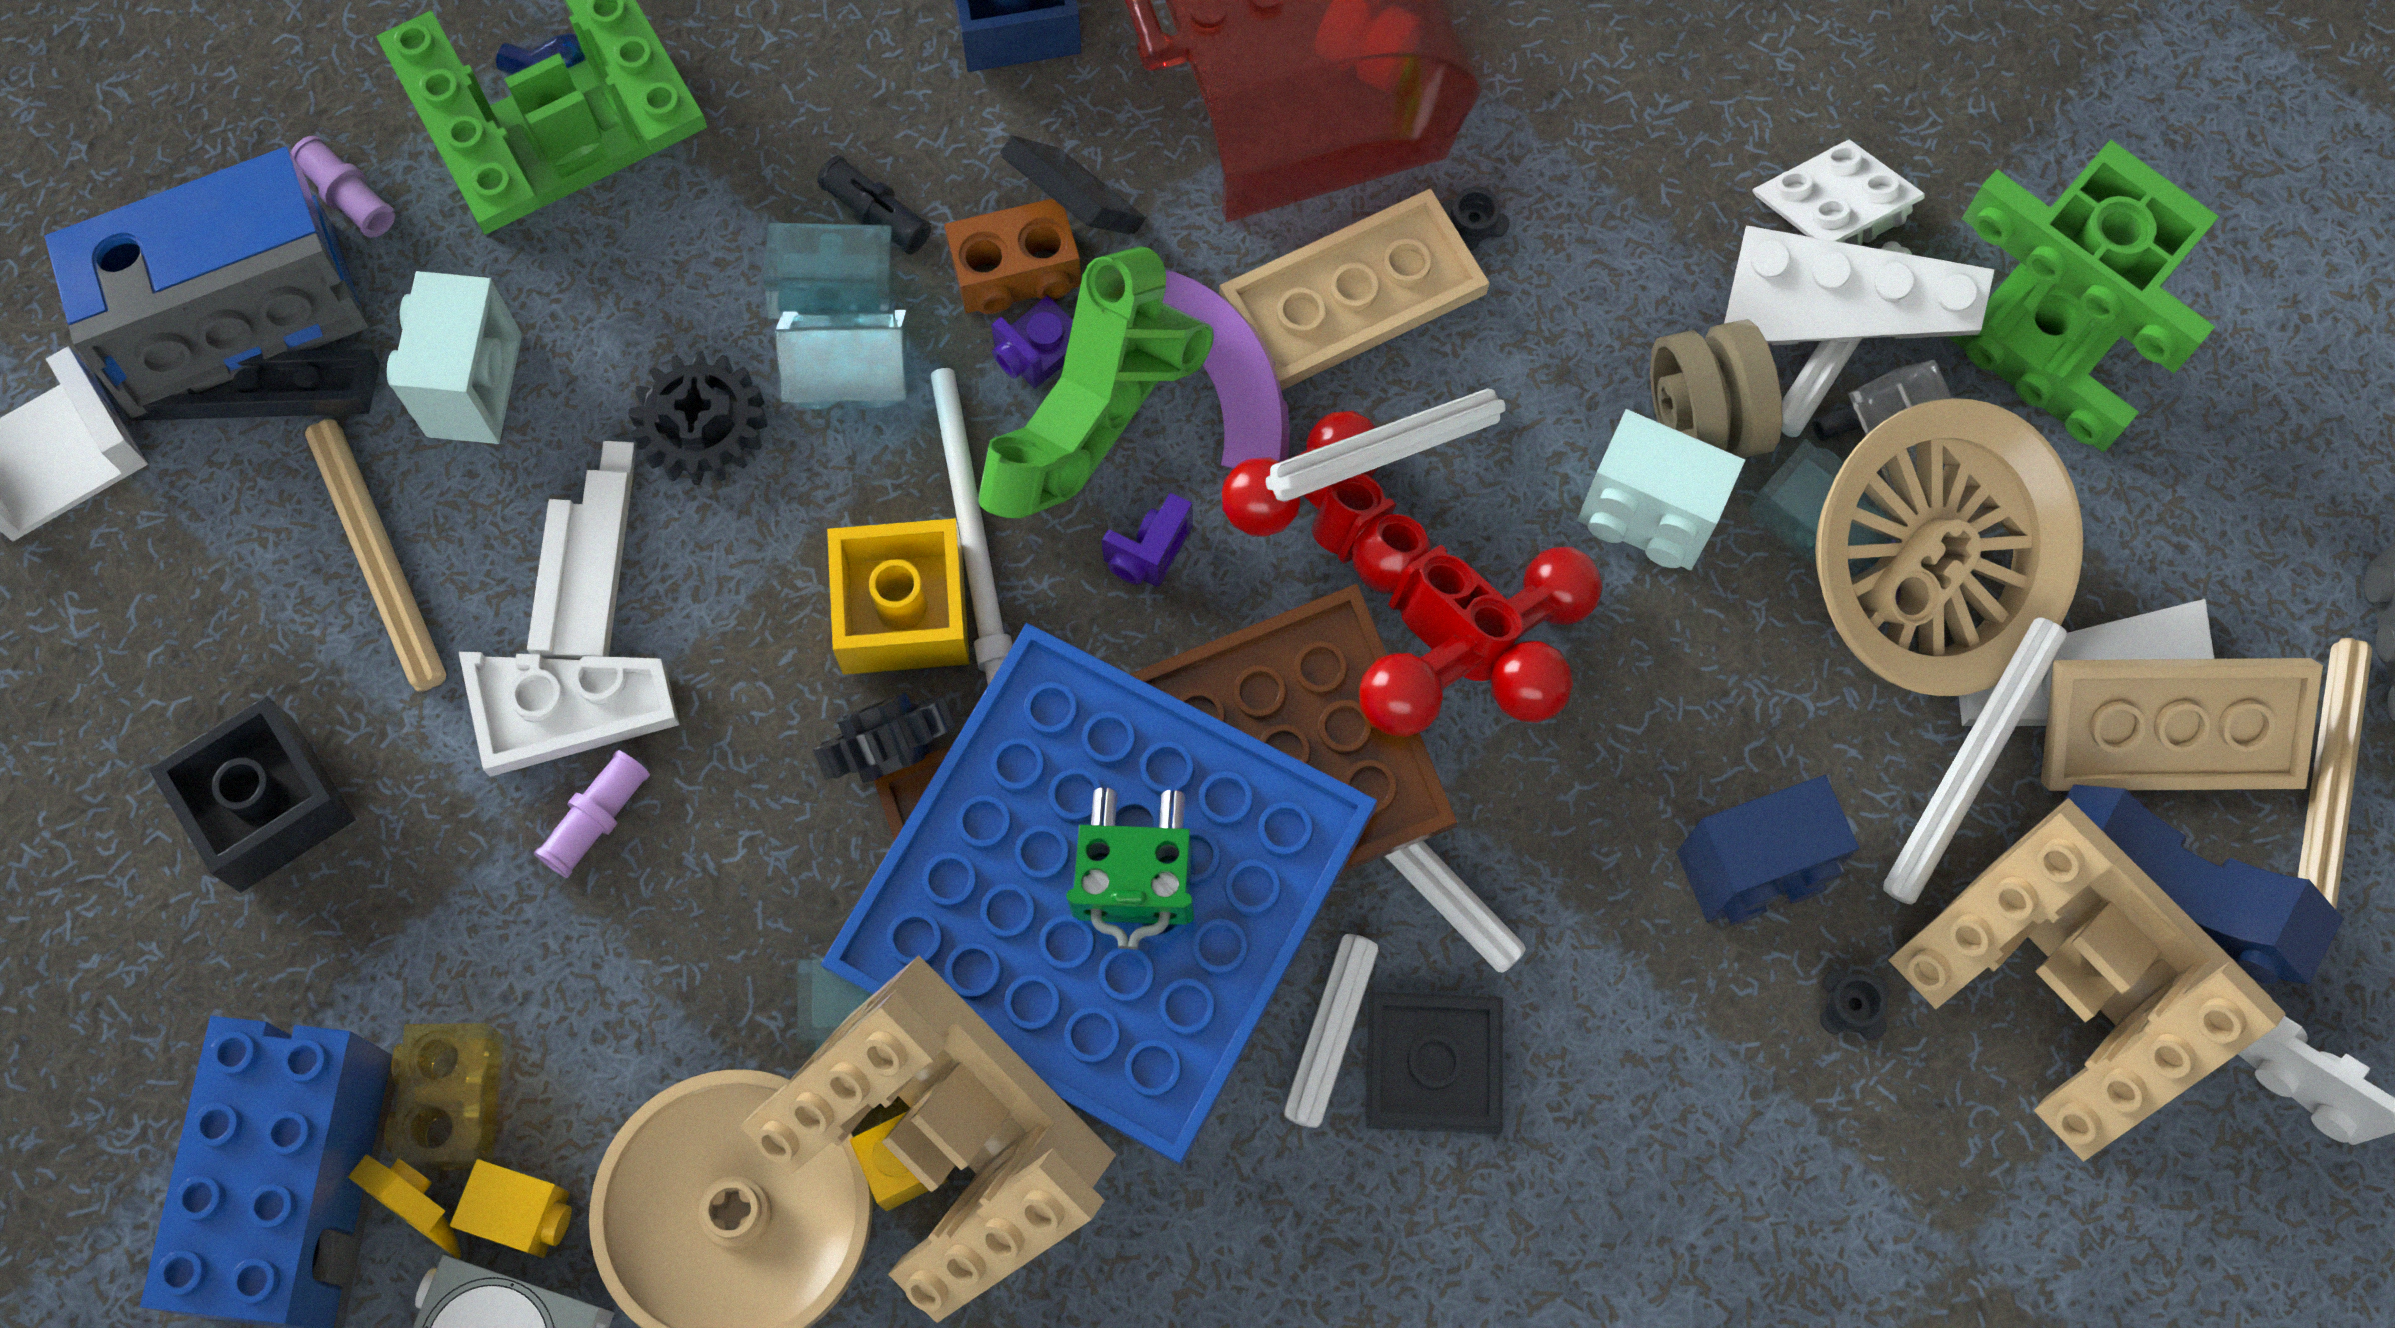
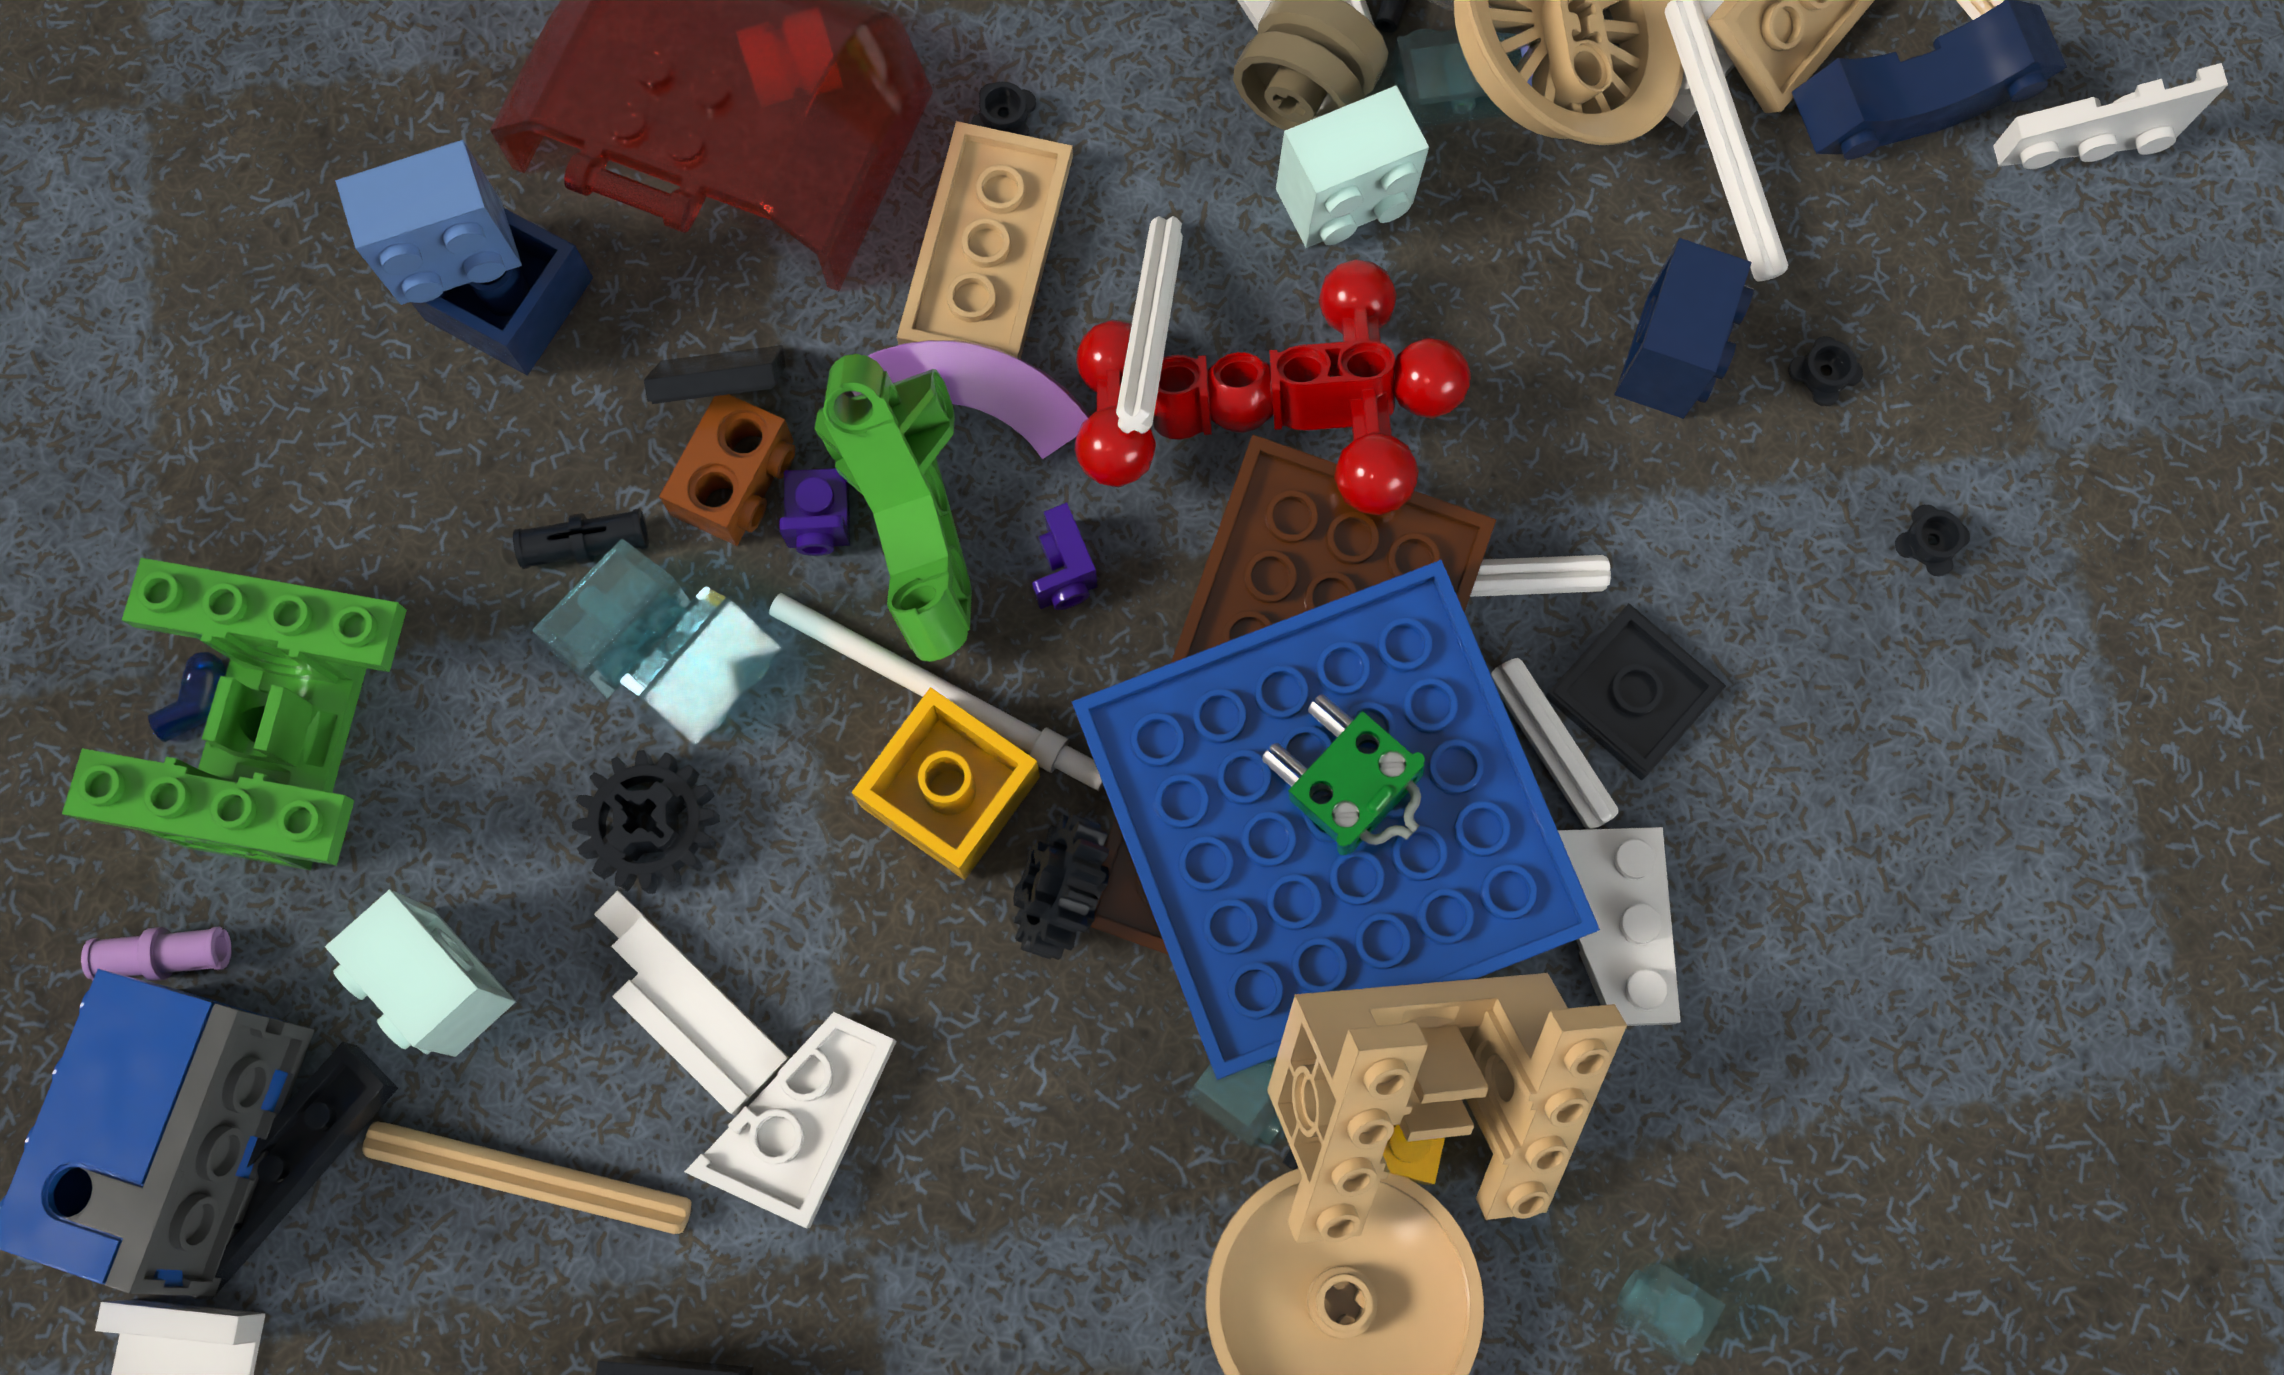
camera: 50 degrees left, 5 degrees up
lavender pin [534,750,650,878] -> none
tan piece [1888,798,2286,1162] -> none
none -> white wing [1558,827,1681,1026]
none -> black plate [1895,505,1970,577]

